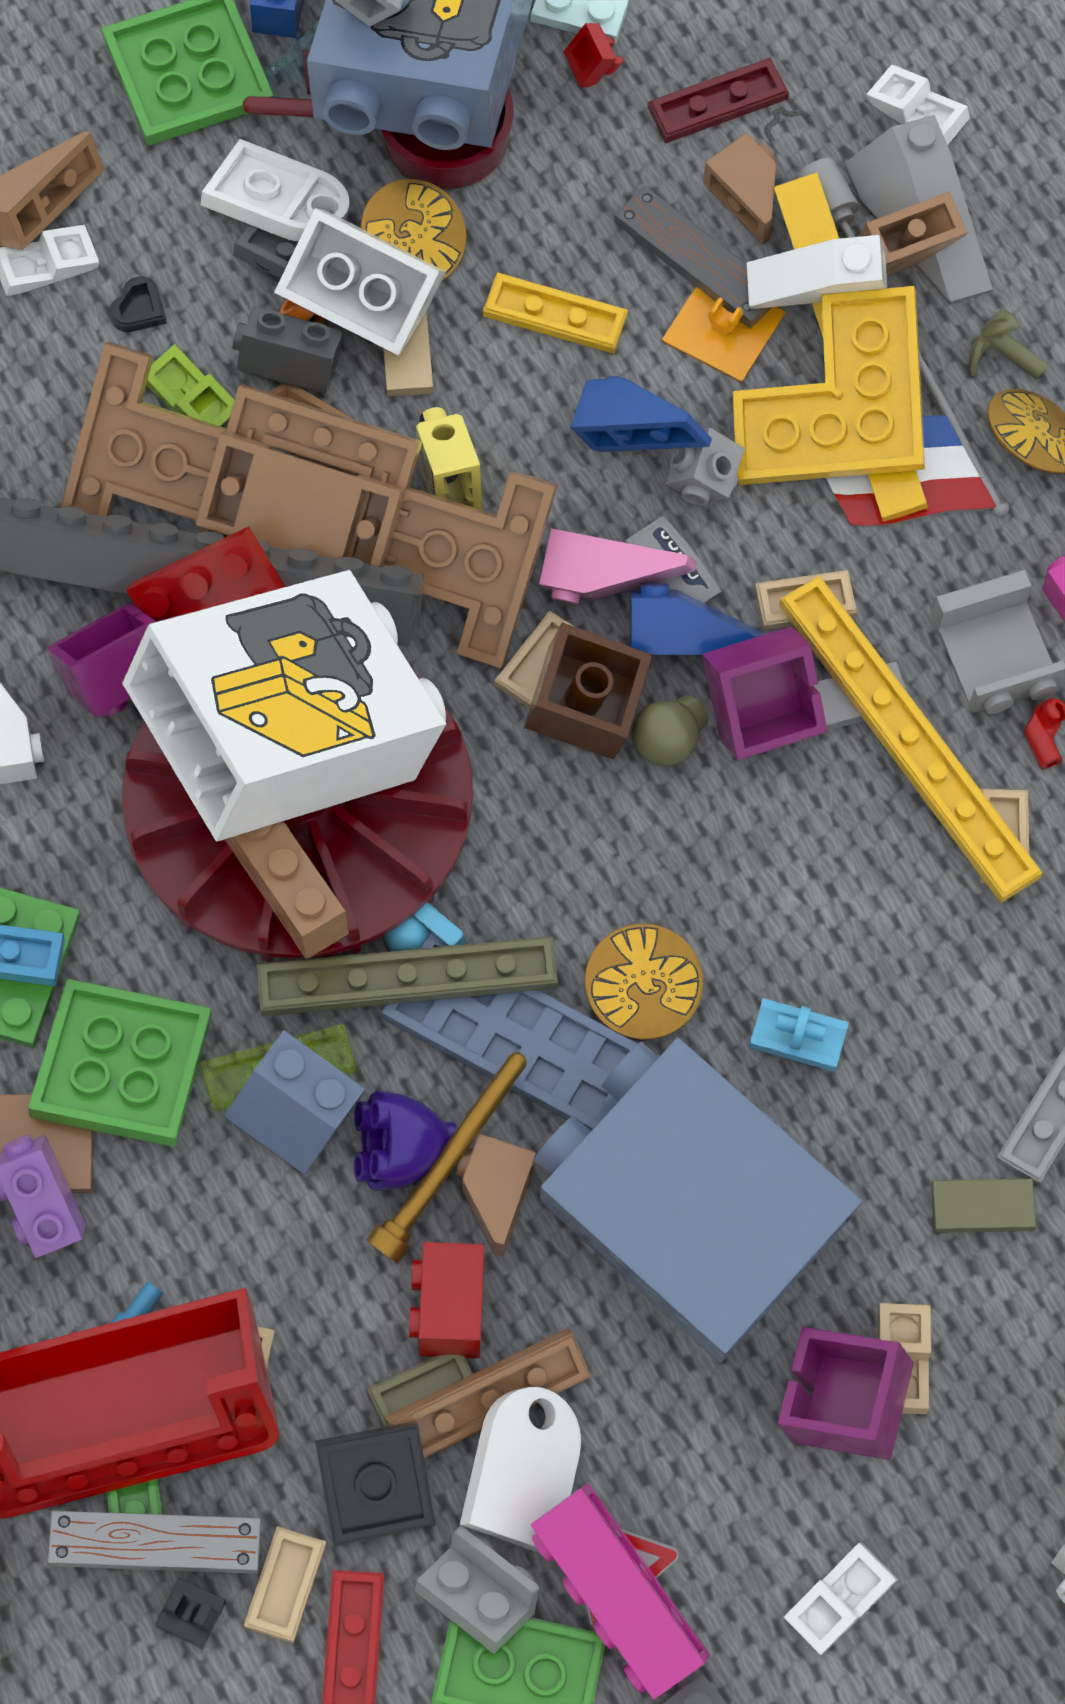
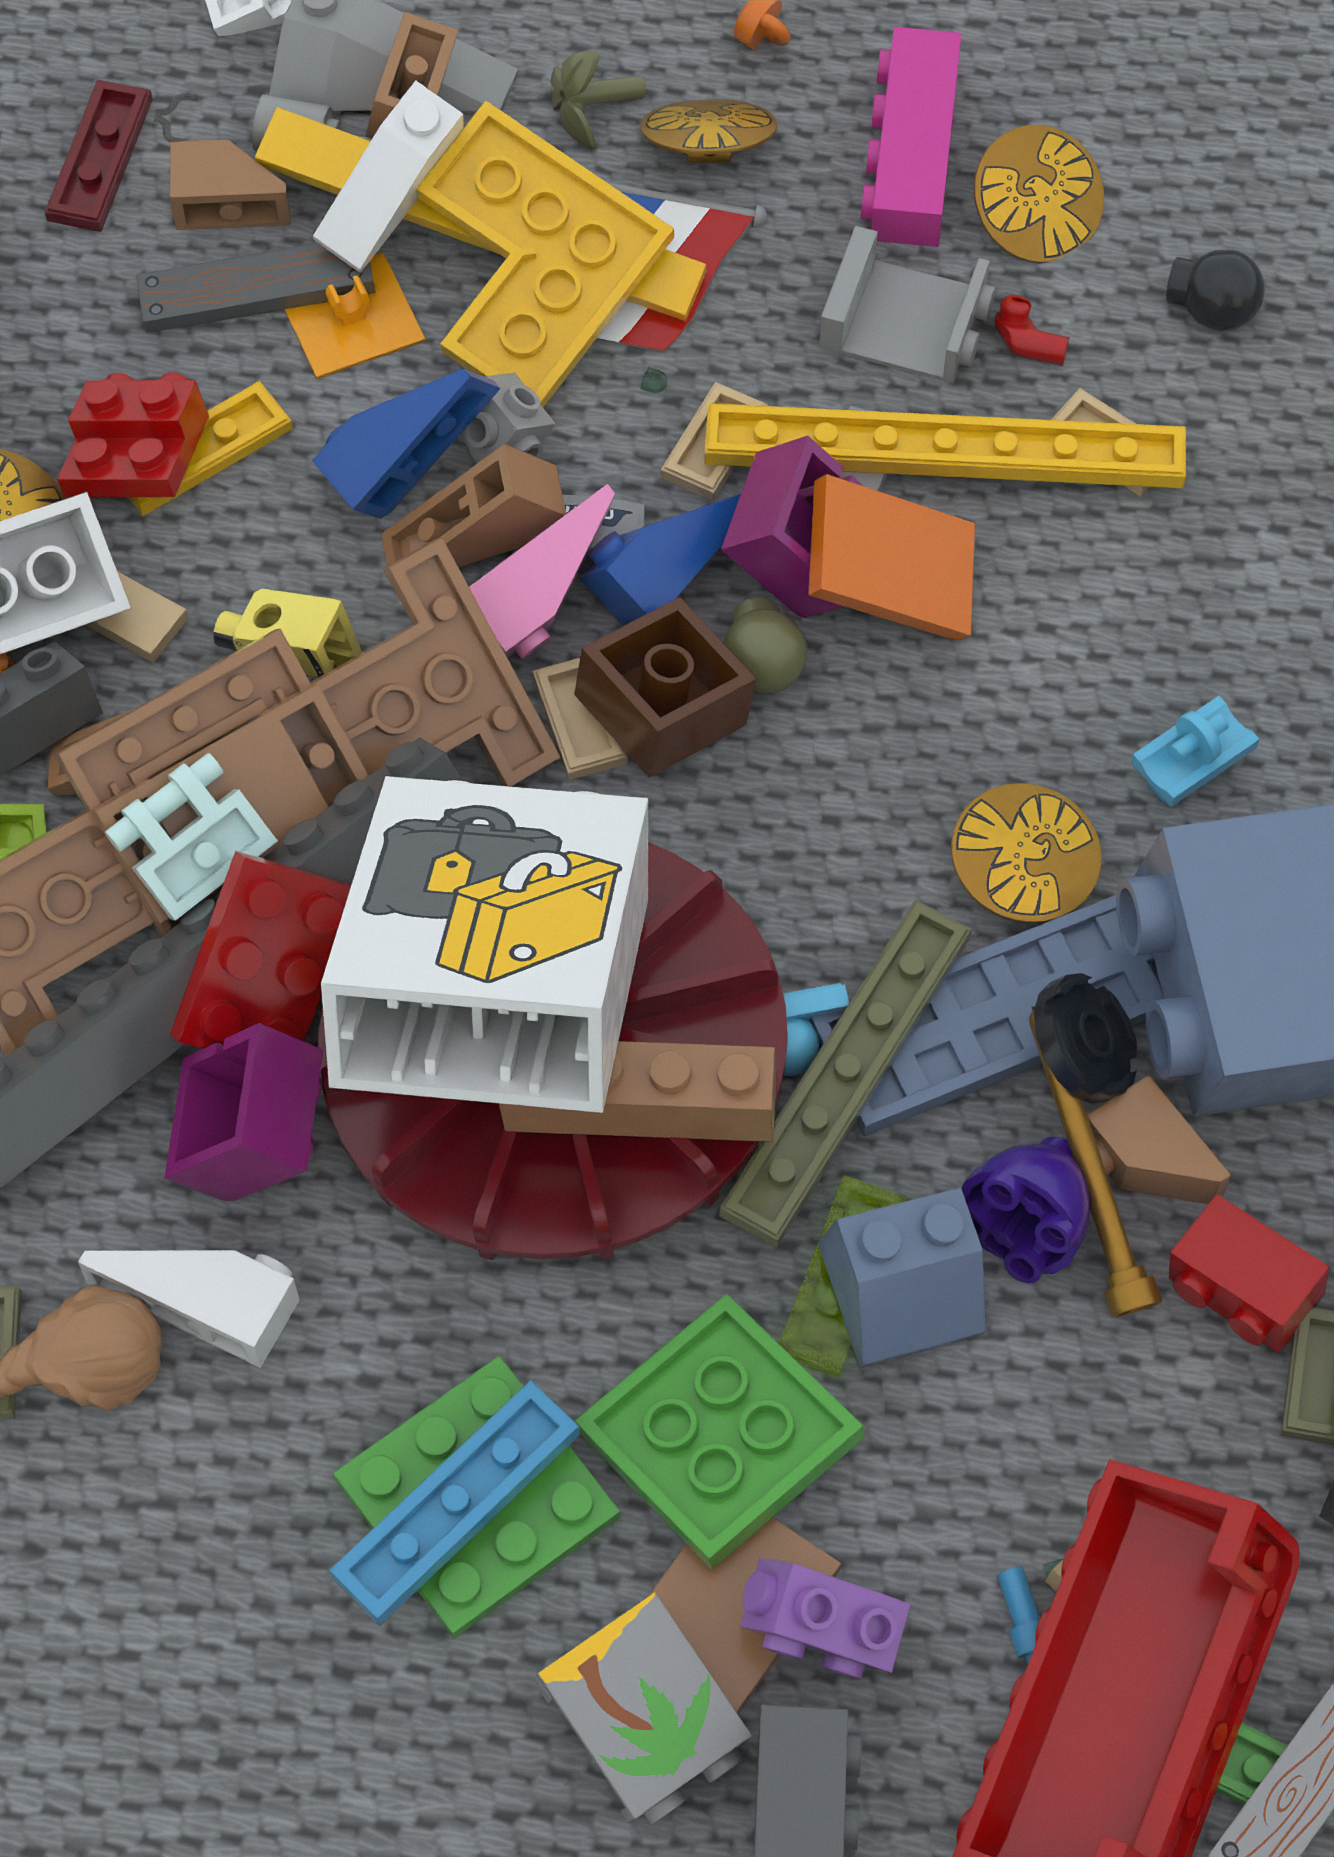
camera: 50 degrees left, 5 degrees down
none -> red plate [57,372,209,497]
none -> light aqua plate [105,753,278,921]
none -> medium nougat slope [381,444,566,584]
none -> clear green piece [641,367,667,393]
none -> orange tile [809,474,975,640]
none -> black tile [1034,973,1137,1104]

